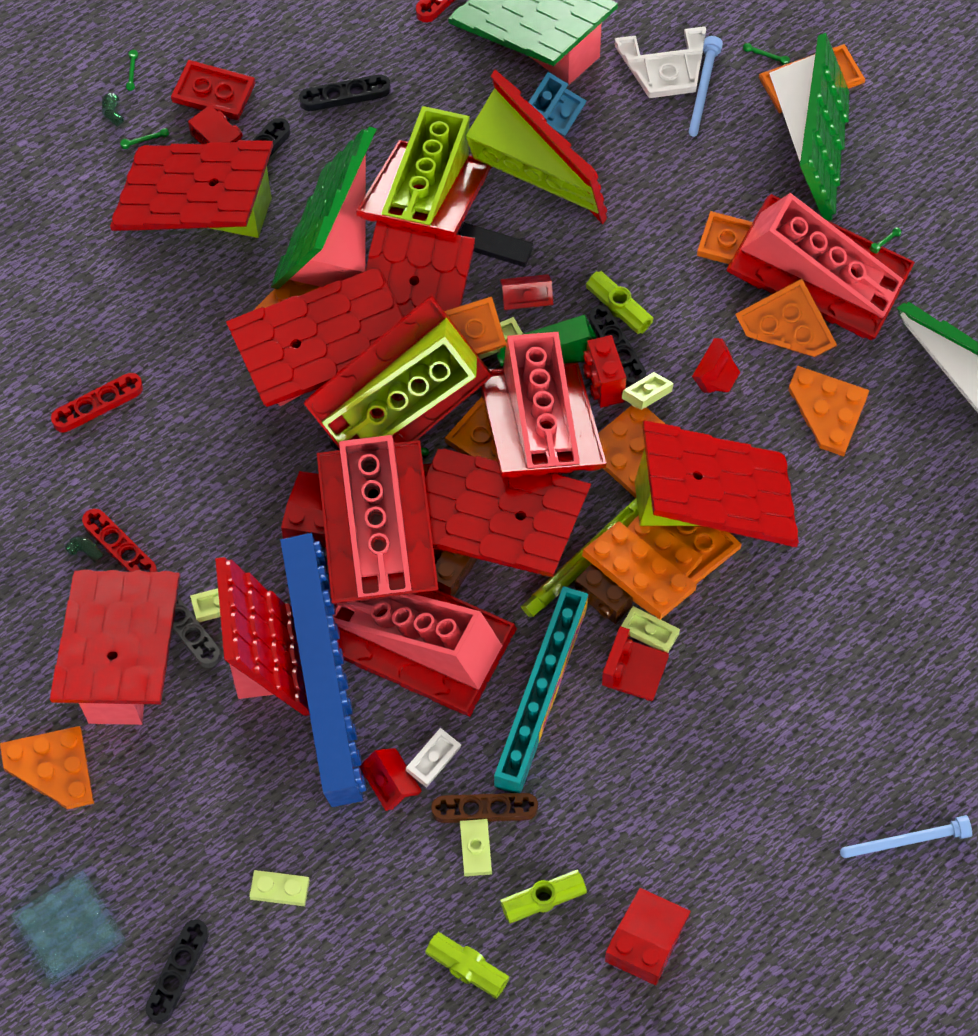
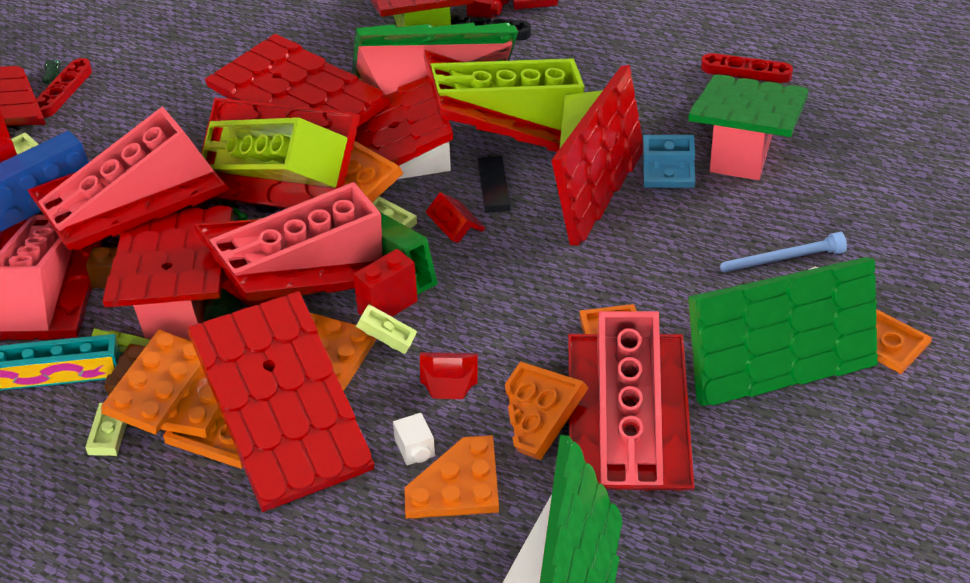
camera: 65 degrees right, 20 degrees down
red beam [51,373,143,432] -> none
black beam [299,74,391,111] -> none
lime piece [586,271,653,334] -> none
black beam [589,305,646,387] -> none
red bracket [602,626,669,701] -> none
white wing [615,27,706,98] -> none
green hinge [870,227,902,253] -> none
none -> white brick [393,413,435,465]

